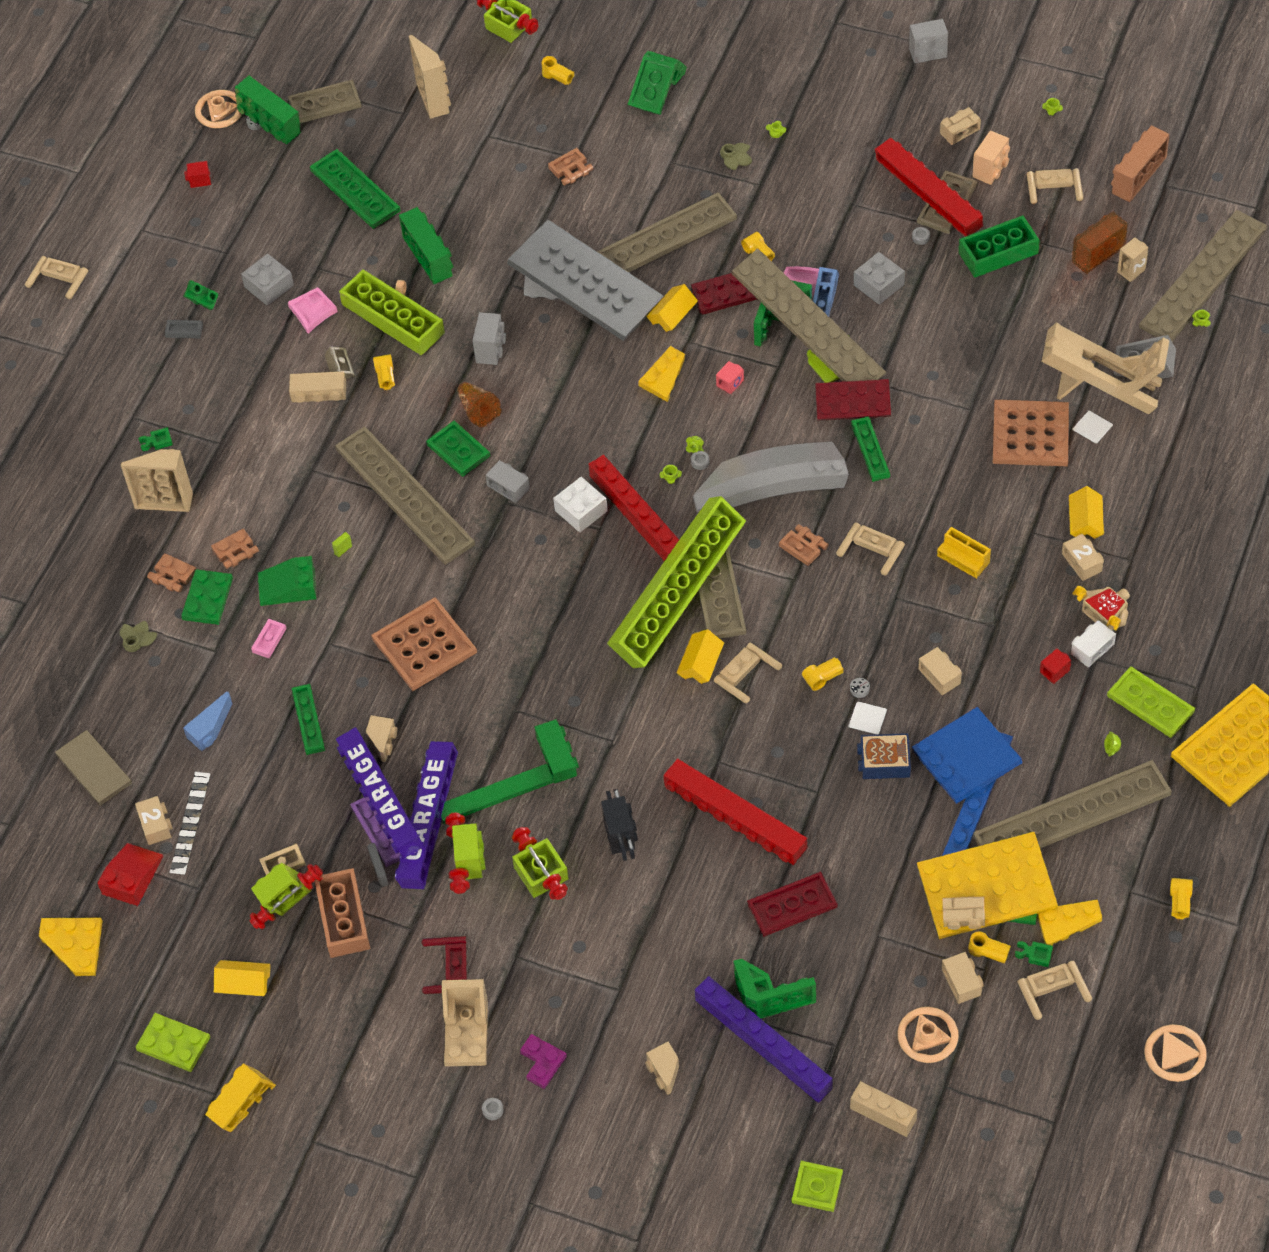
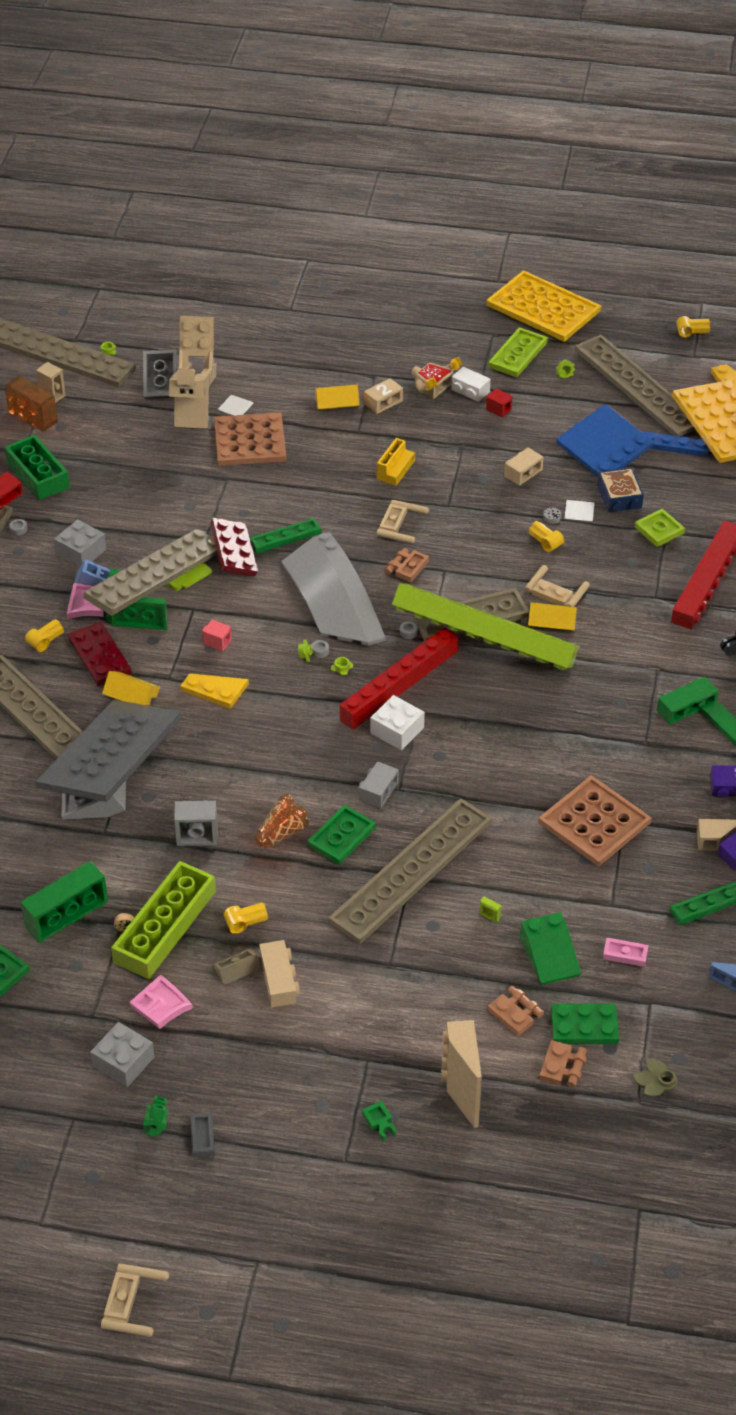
camera: 105 degrees left, 10 degrees down
none -> lime plate [635,509,685,547]

